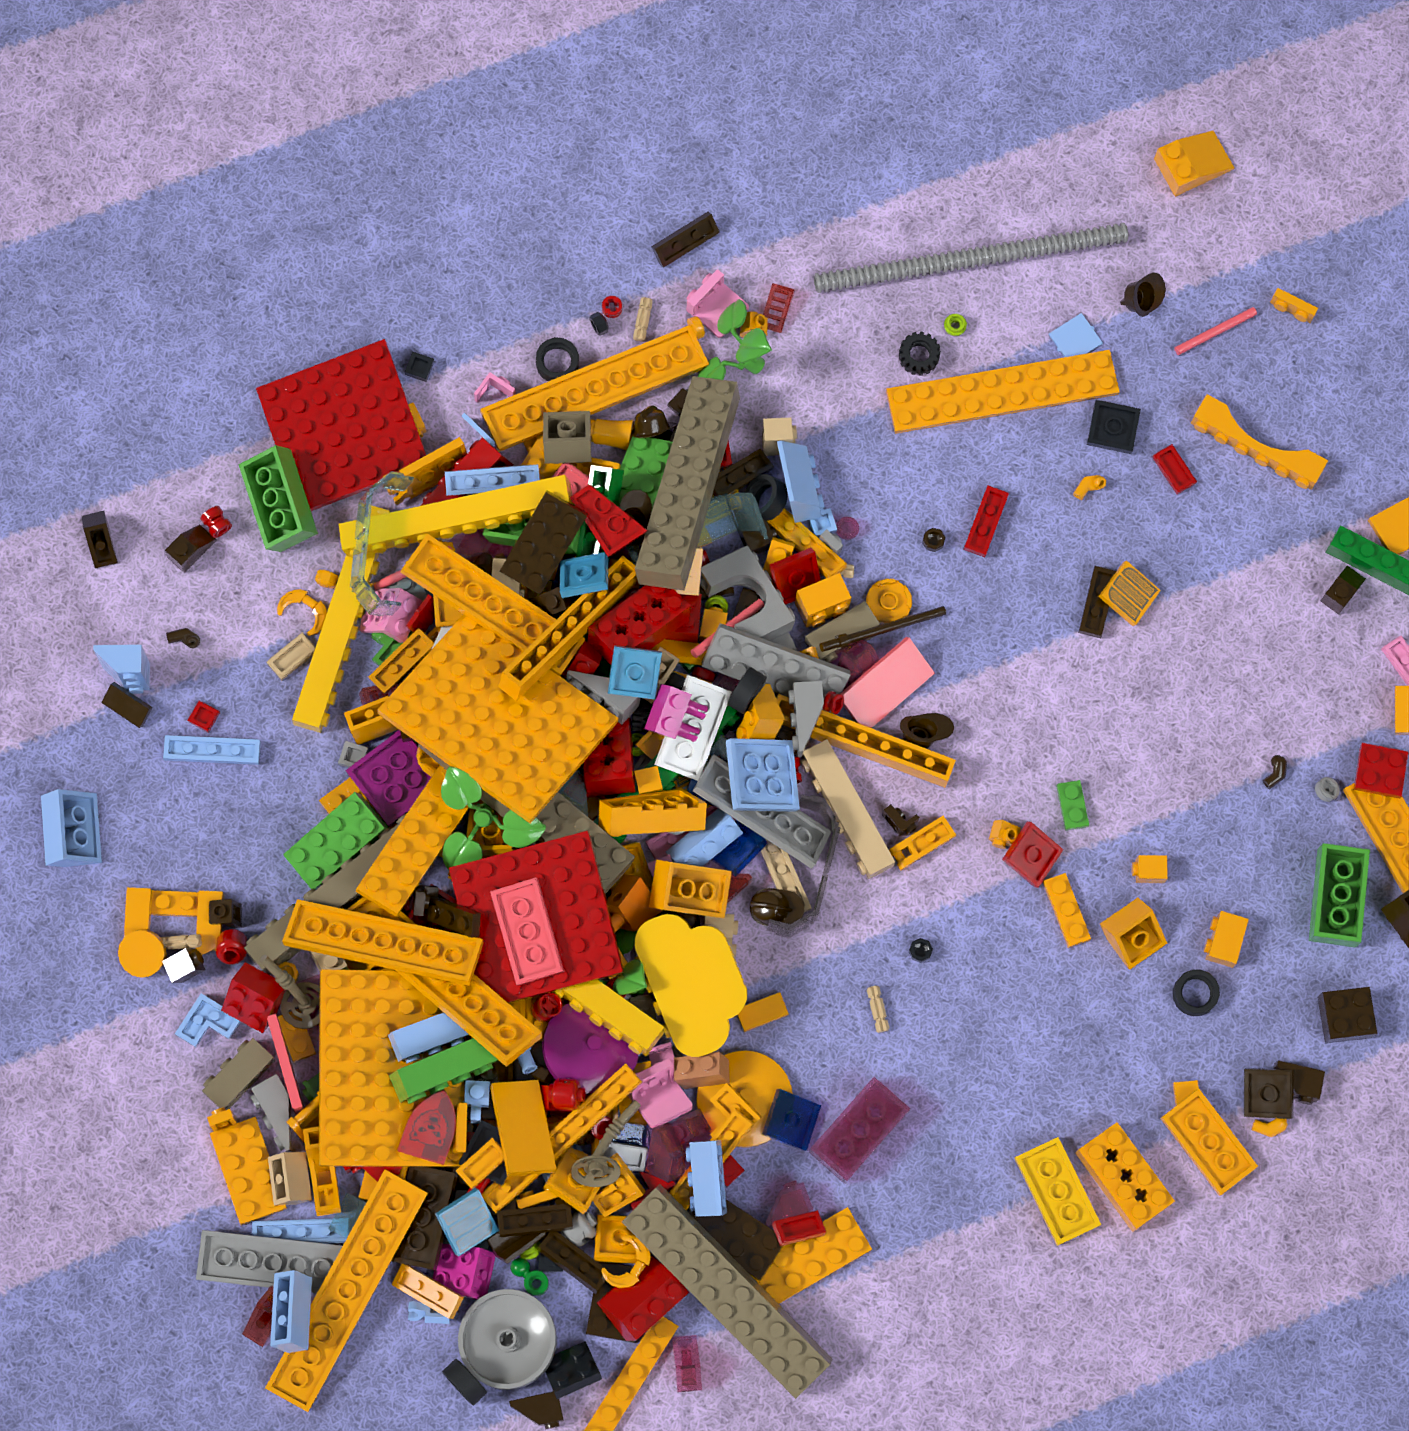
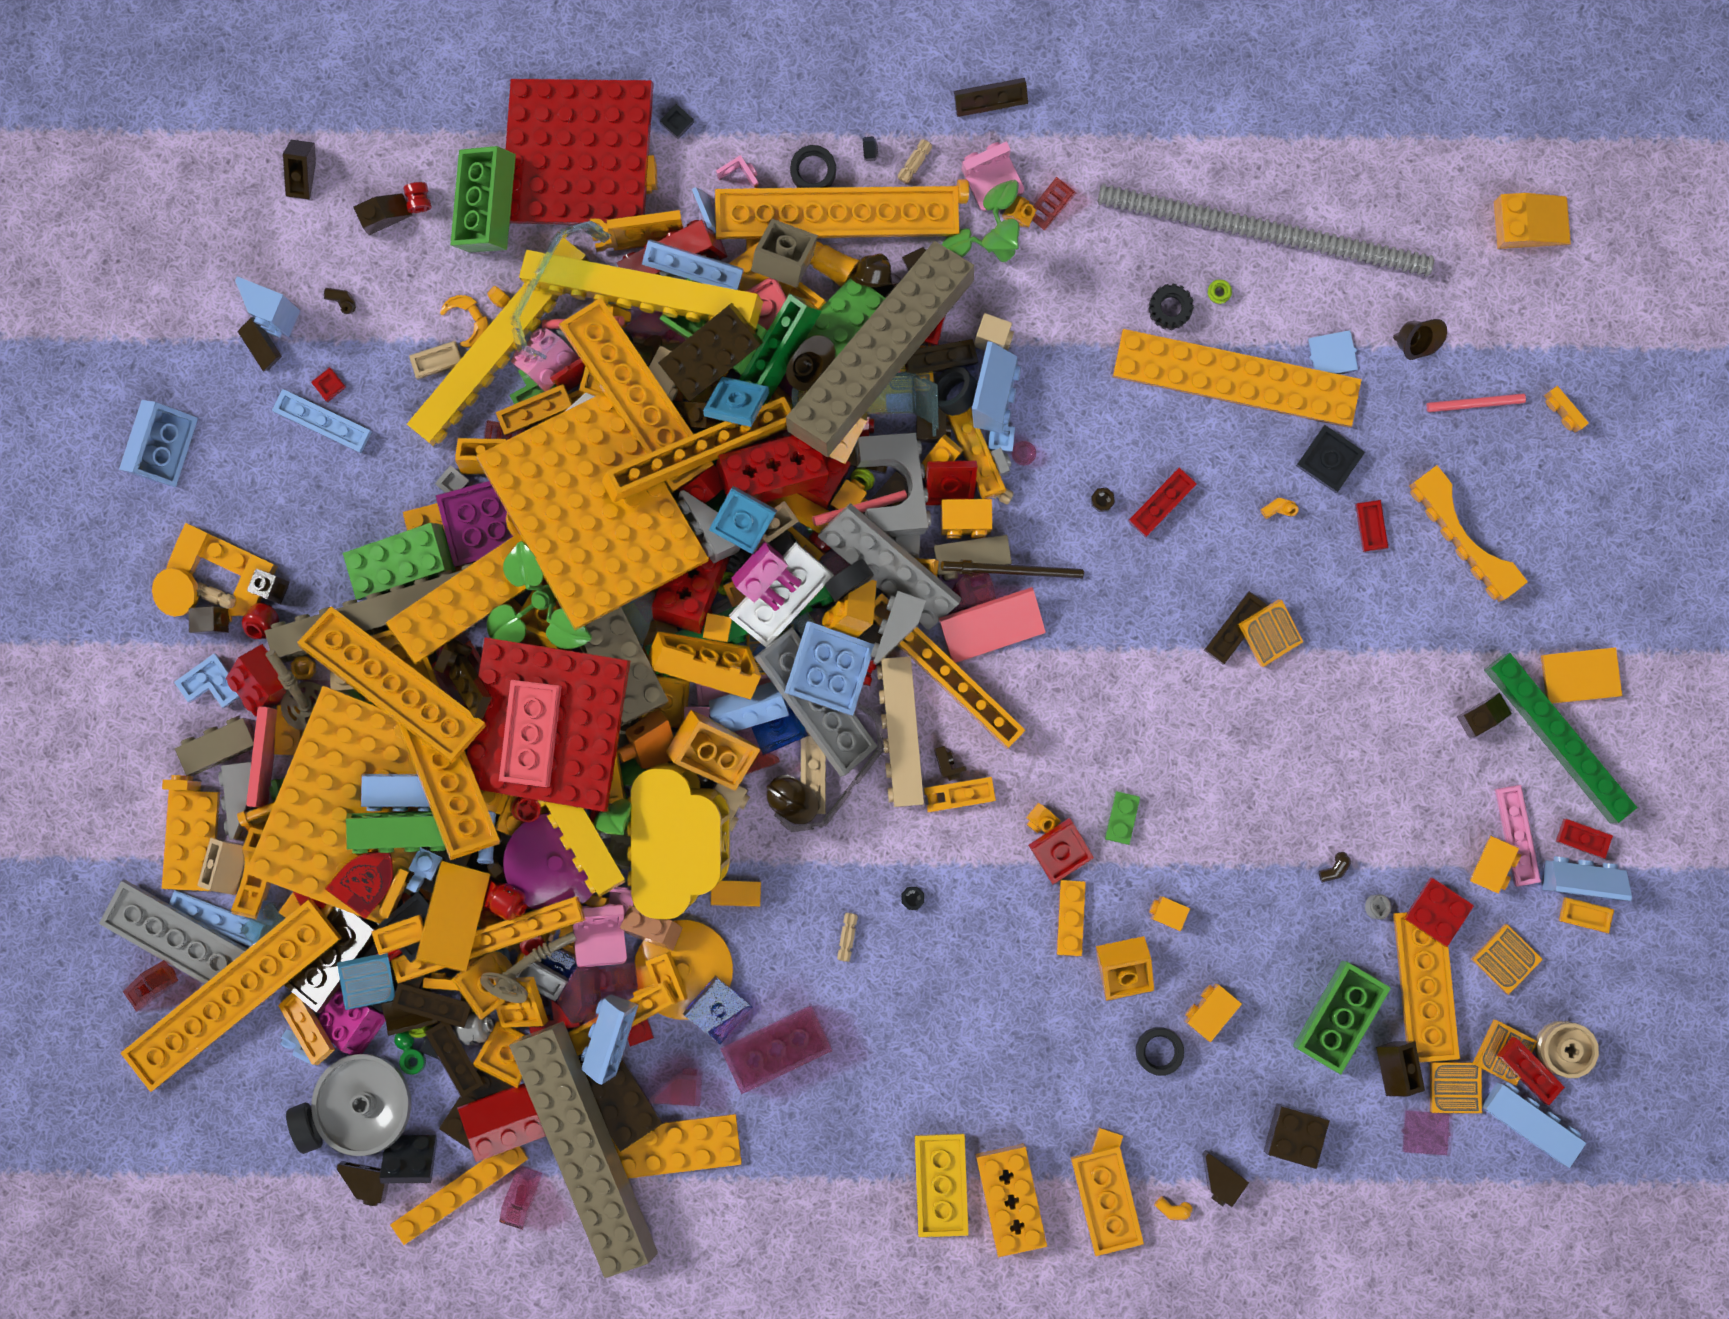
camera: 30 degrees right, 10 degrees up
light blue brick [270,1270,312,1353] -> none
red wing [570,484,648,557] -> none
red bush [602,296,622,318] -> none
light orange piece [602,1235,651,1288] -> none
red tile [772,1210,826,1246] -> none
red bush [823,691,844,714] -> none
light orange tile [866,579,912,624] -> none
dark brown piece [900,713,954,749] -> none
dark brown tile [1244,1068,1294,1119] -> none

